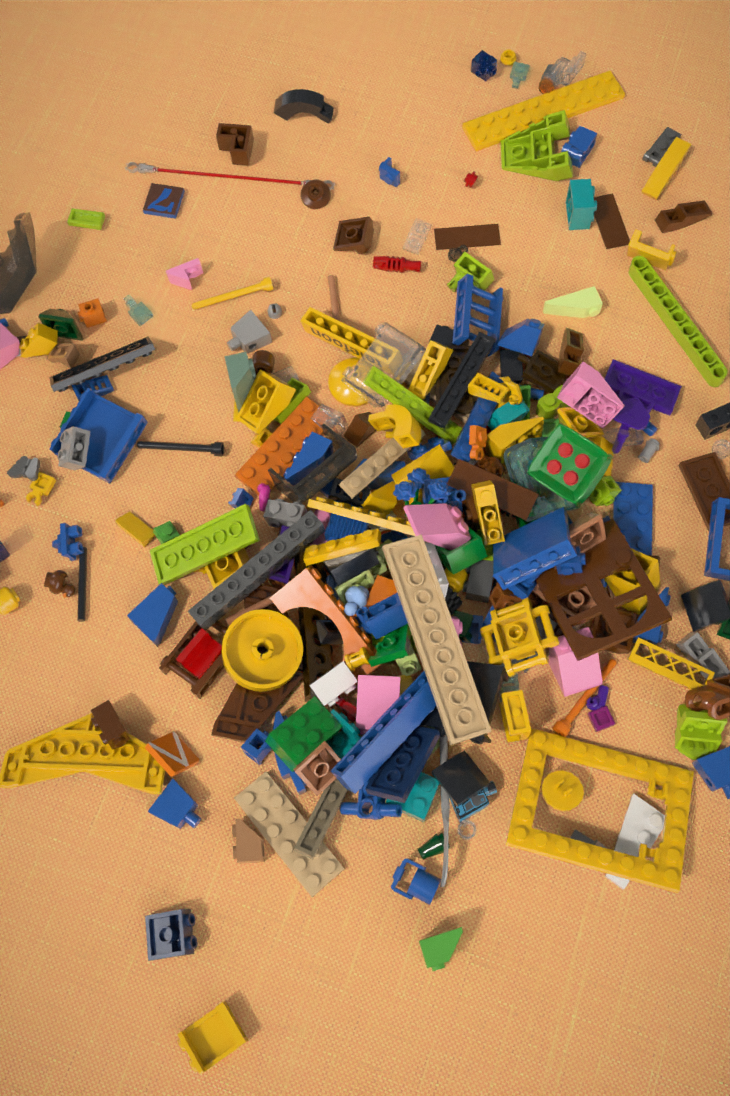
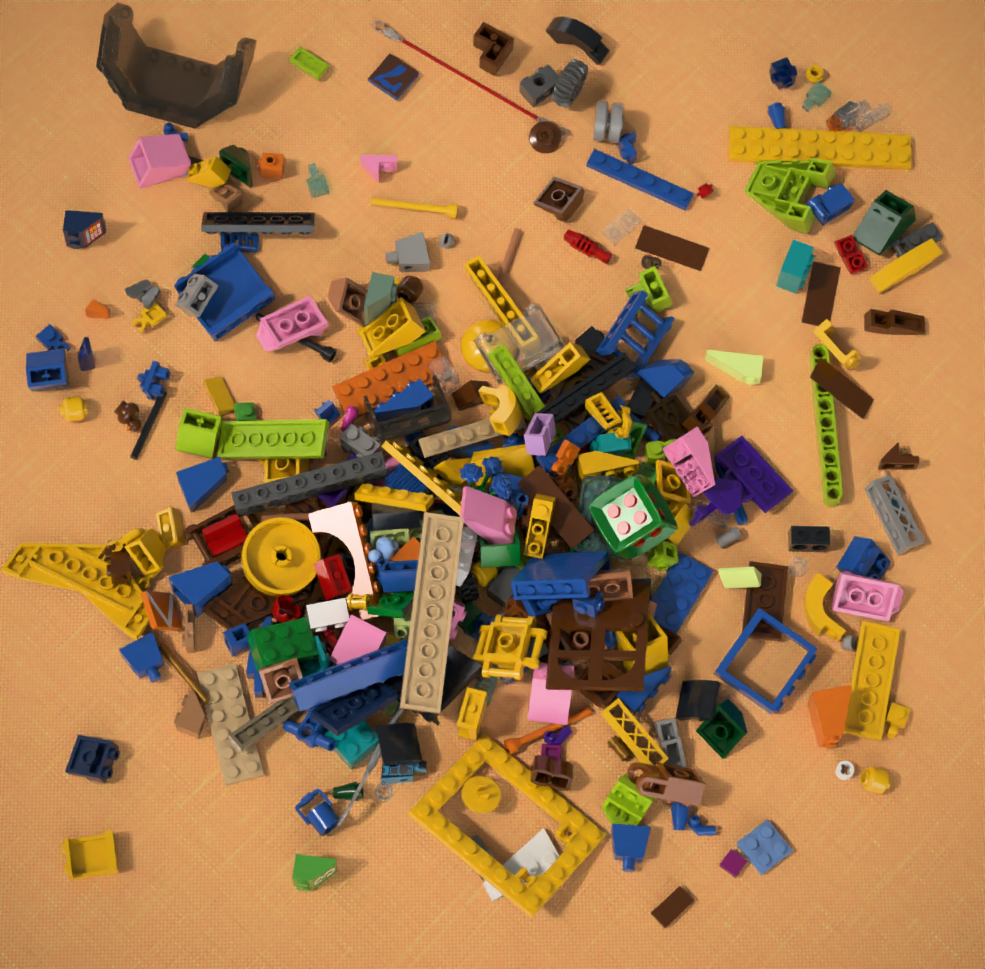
camera: 15 degrees right, 0 degrees up
none -> yellow torso [108,528,166,589]
none -> yellow slope [156,507,185,549]
none -> pearl gold bar [159,644,211,705]
none -> blue slope [169,562,232,618]
none -> lime slope [175,408,222,459]
none -> medium nougat wing [182,604,195,653]
none -> bright pink slope [256,296,328,352]
none -> red hair [272,595,302,623]
none -> red panel [313,554,353,601]
none -> nougat slope [327,277,368,327]
none -> dark grey brick [519,64,559,107]
none -> lavender piece [524,413,556,456]
none -> reddish brown brick [530,755,573,791]
none -> dark grey gear [552,59,589,108]
none -> blue plate [586,149,694,211]
none -> light grey wheel [593,100,624,143]
none -> pearl gold pin [607,735,632,761]
none -> yellowish green slope [718,567,762,589]
none -> blue cone [767,102,786,129]
none -> reddish brown sticker [810,357,874,419]
none -> red slope [834,235,868,274]
none -> slope [853,190,916,256]

